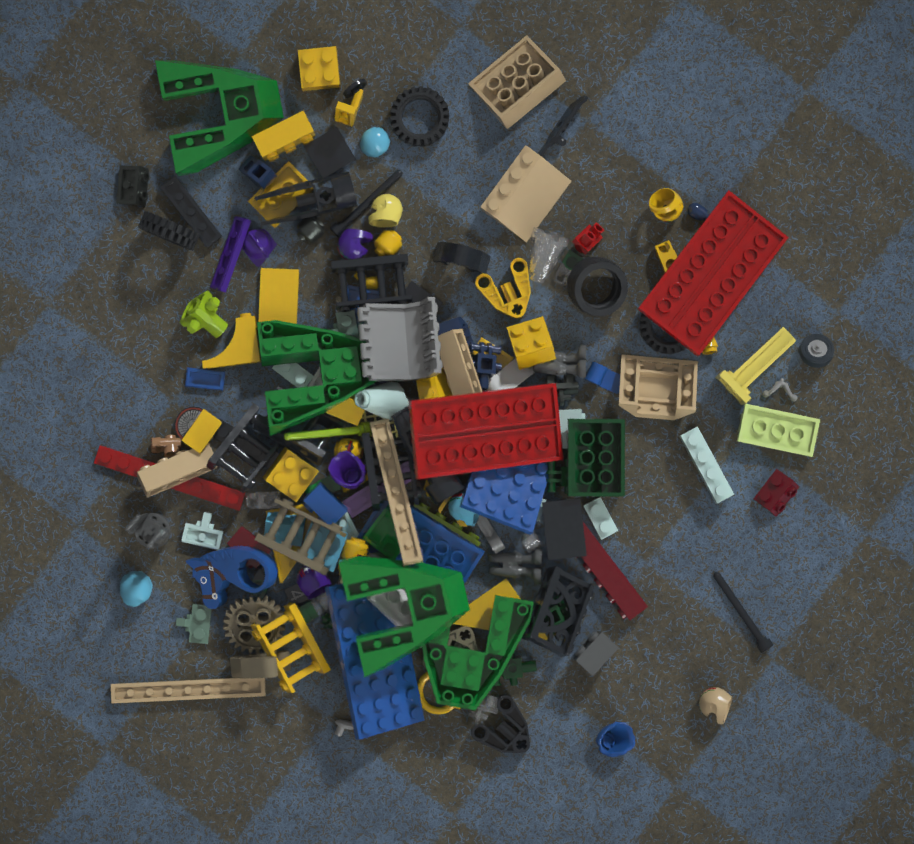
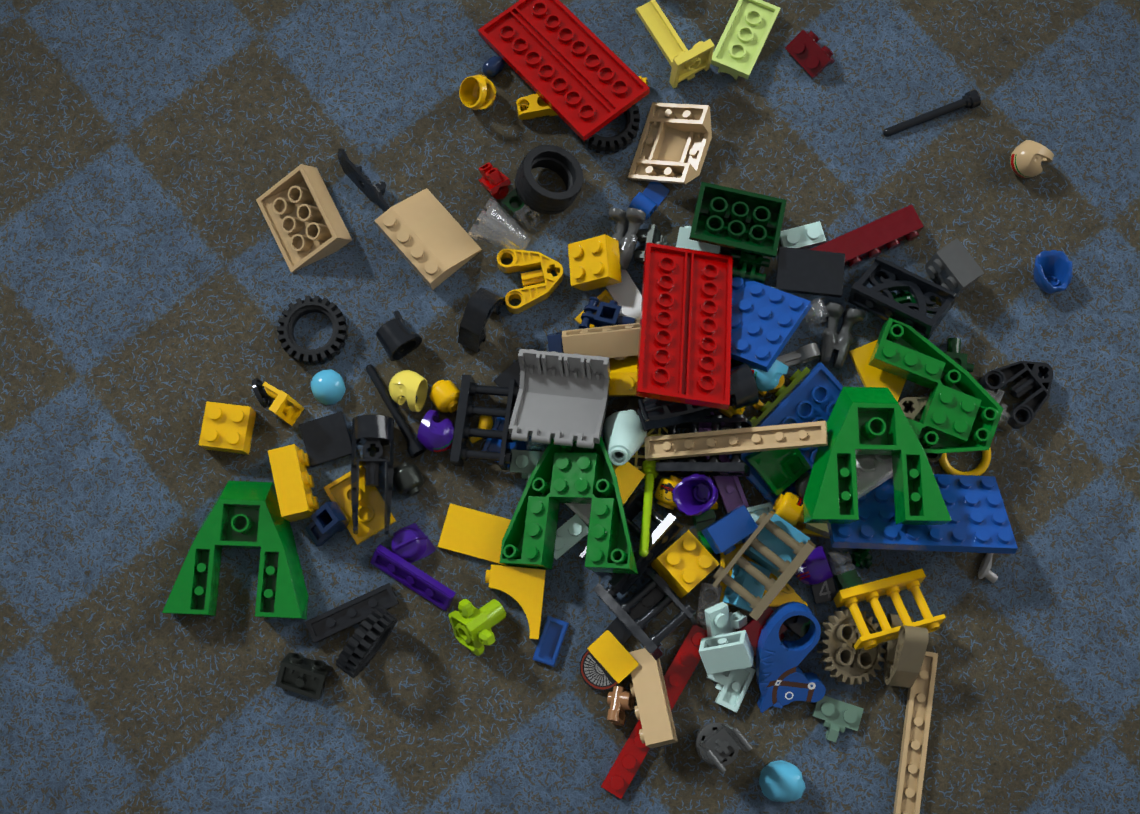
camera: 80 degrees left, 10 degrees down
light aqua brick [679,427,734,504] -> none
light grey piece [762,378,798,402] -> none
none -> black hat [376,310,422,361]
none -> light aqua brick [699,630,754,675]
none -> light aqua hinge [704,602,747,637]

